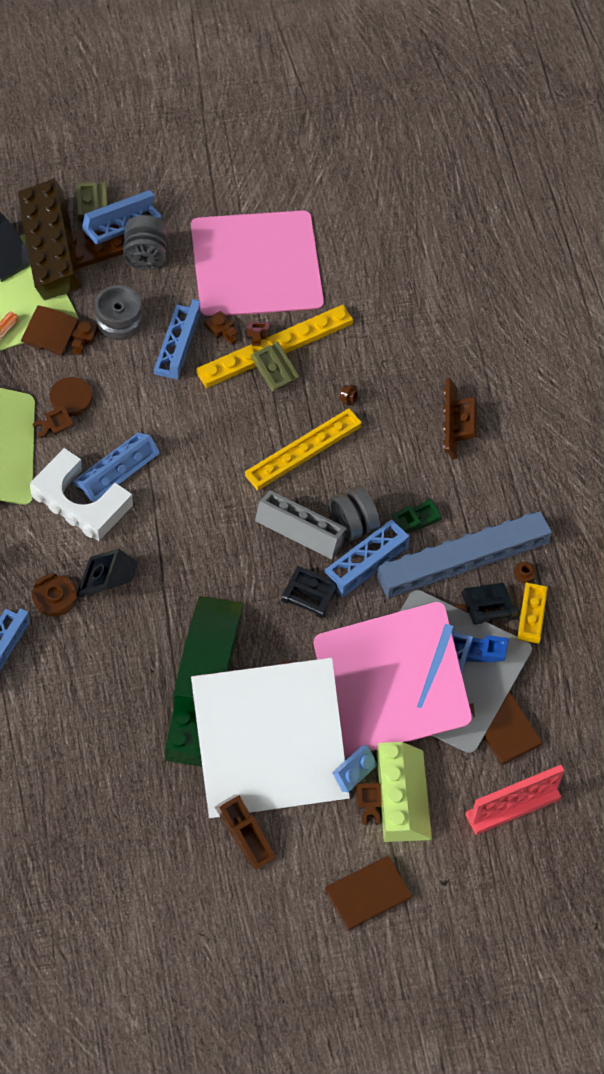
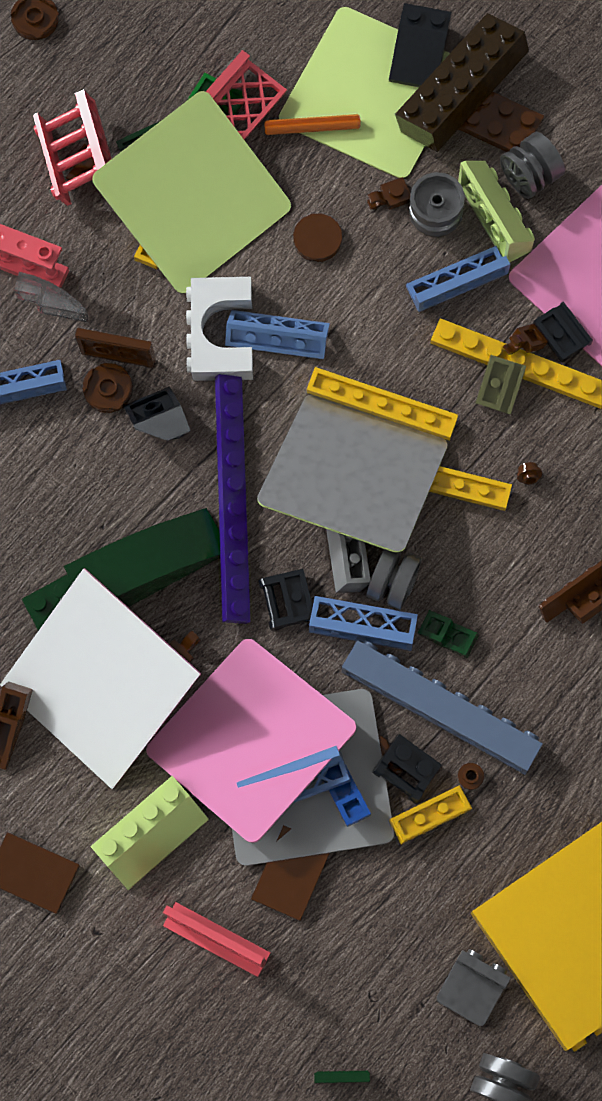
camera: 60 degrees right, 15 degrees up
reddish brown slope [21,305,78,356] -> none
reddish brown plate [32,405,74,438] -> none
olive plate [76,182,107,220] -> none
medium blue fence [82,190,162,244] -> none
reddish brown plate [204,311,238,345] -> none
medium blue plate [332,745,378,792] -> none
reddish brown plate [356,783,382,825] -> none
none -> reddish brown tile [75,328,156,368]
none -> dark purple plate [215,374,250,624]
none -> flat silver piece [257,394,447,552]
none -> yellow plate [306,367,458,441]
none -> yellowish green slope [458,161,535,262]
none -> black plate [533,301,593,363]

